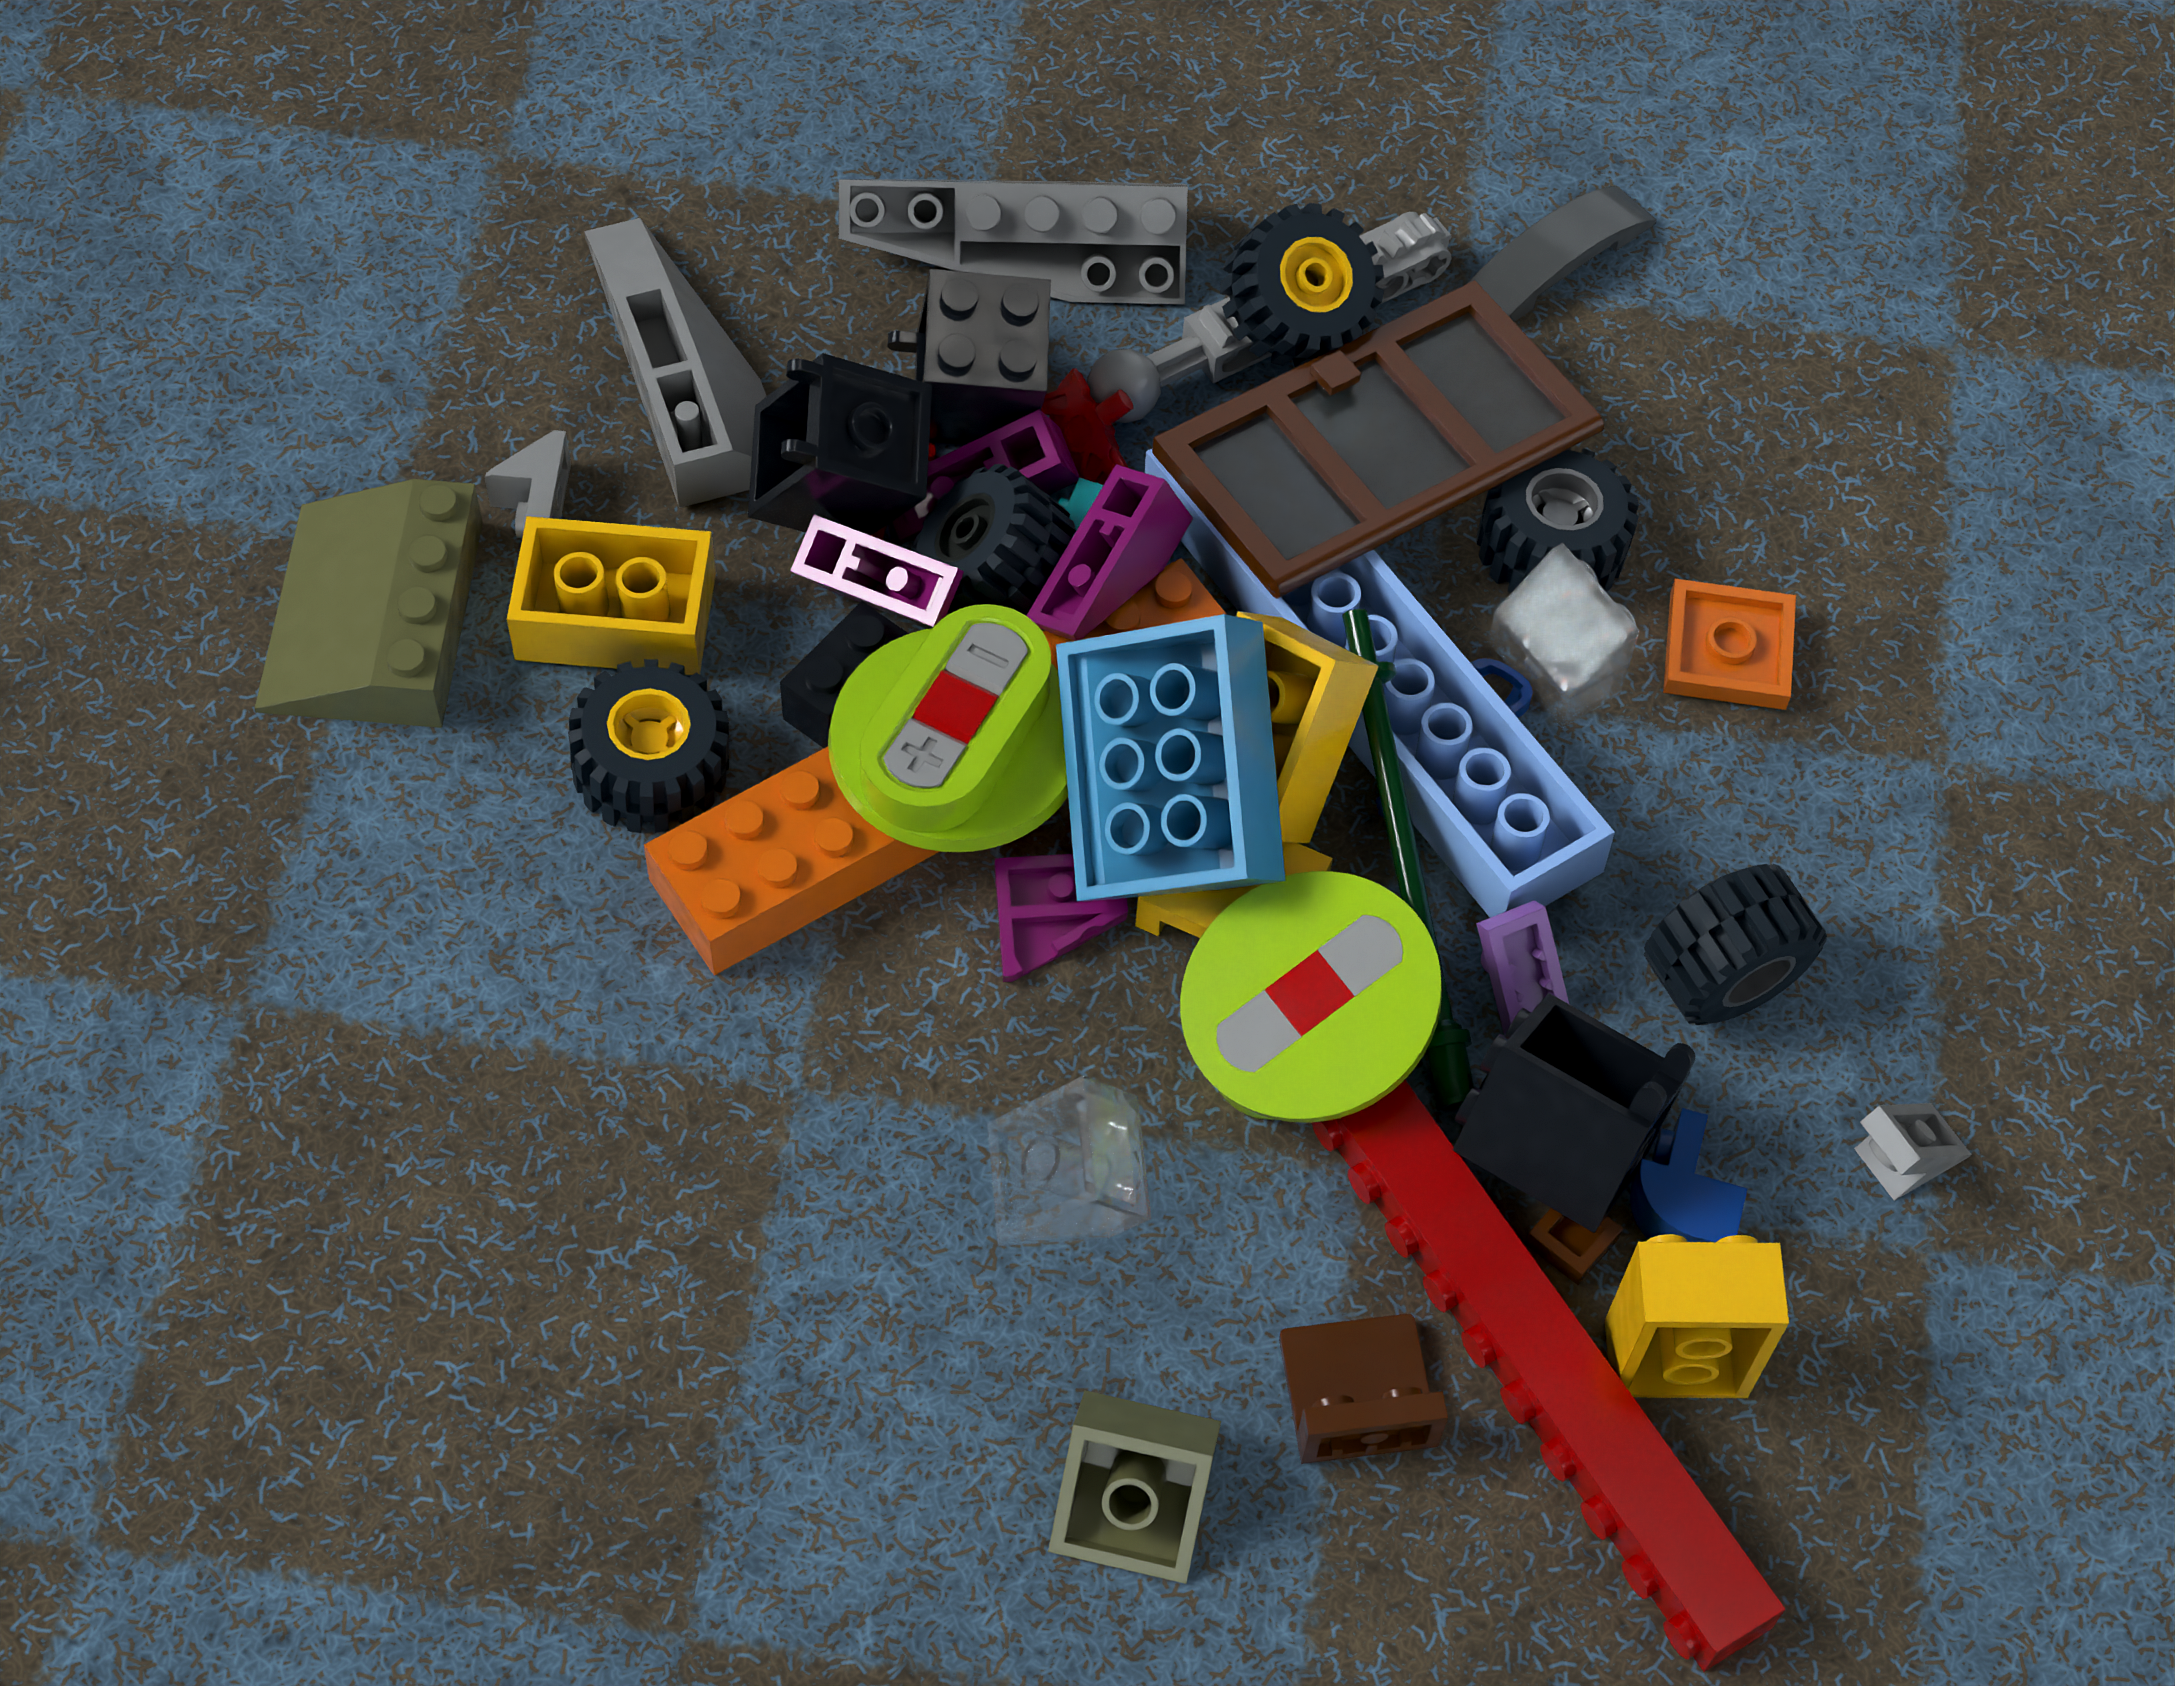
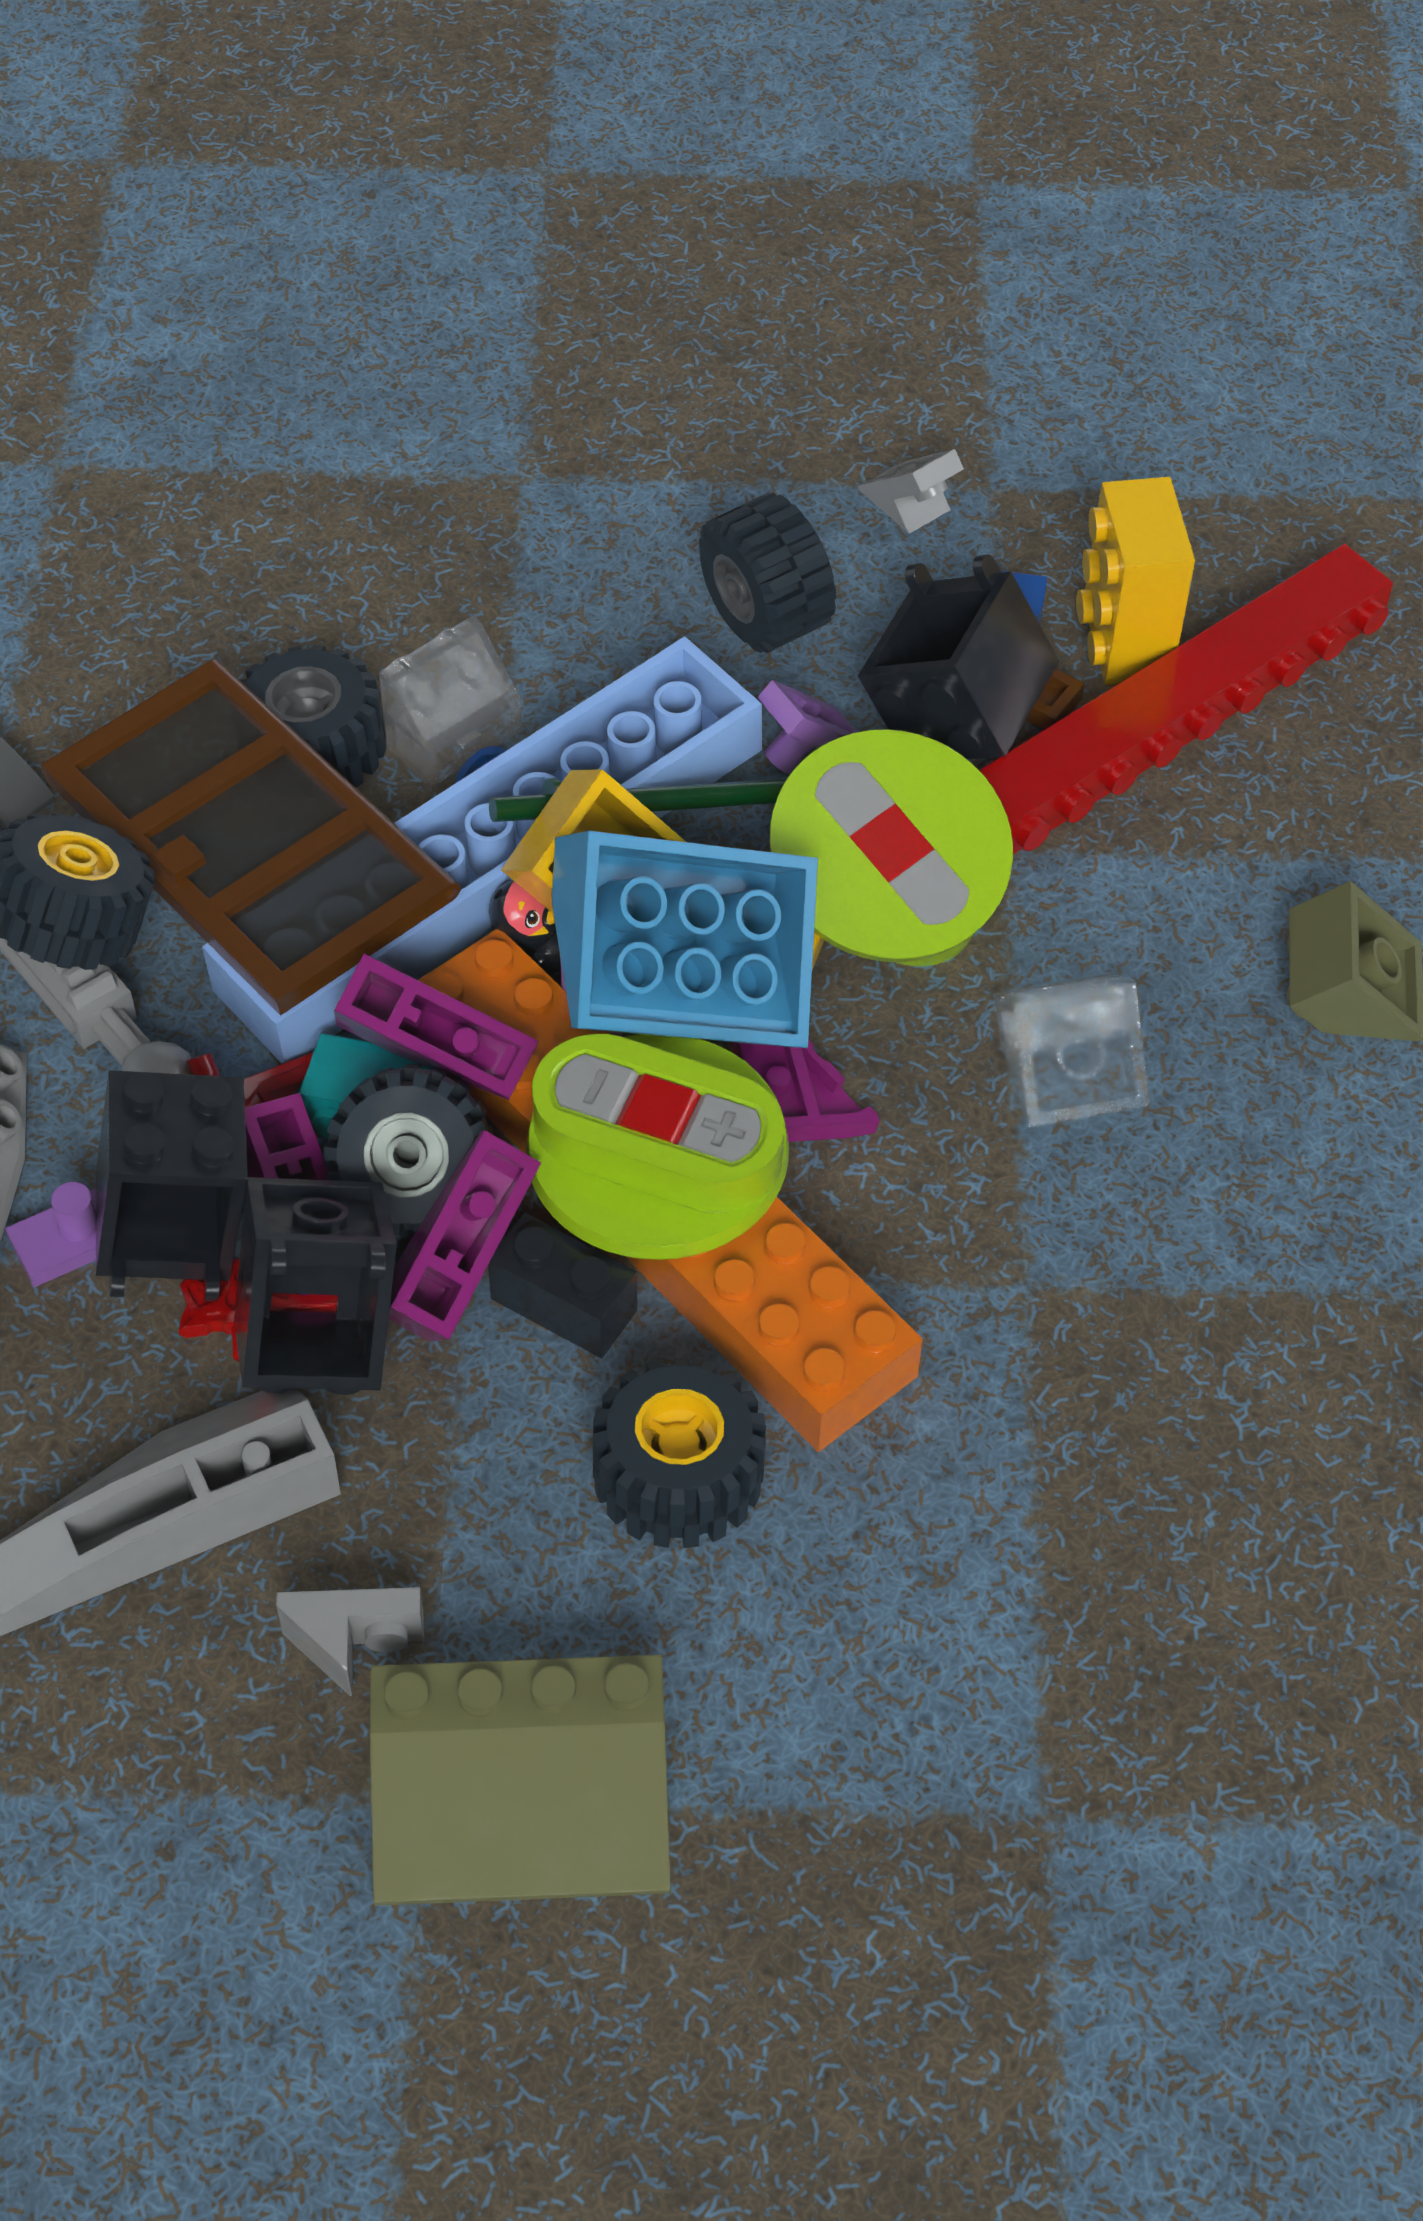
camera: 95 degrees left, 5 degrees down
yellow brick [506,516,716,675] -> none
reddish brown bracket [1279,1314,1448,1464] -> none
orange plate [1663,579,1796,710] -> none

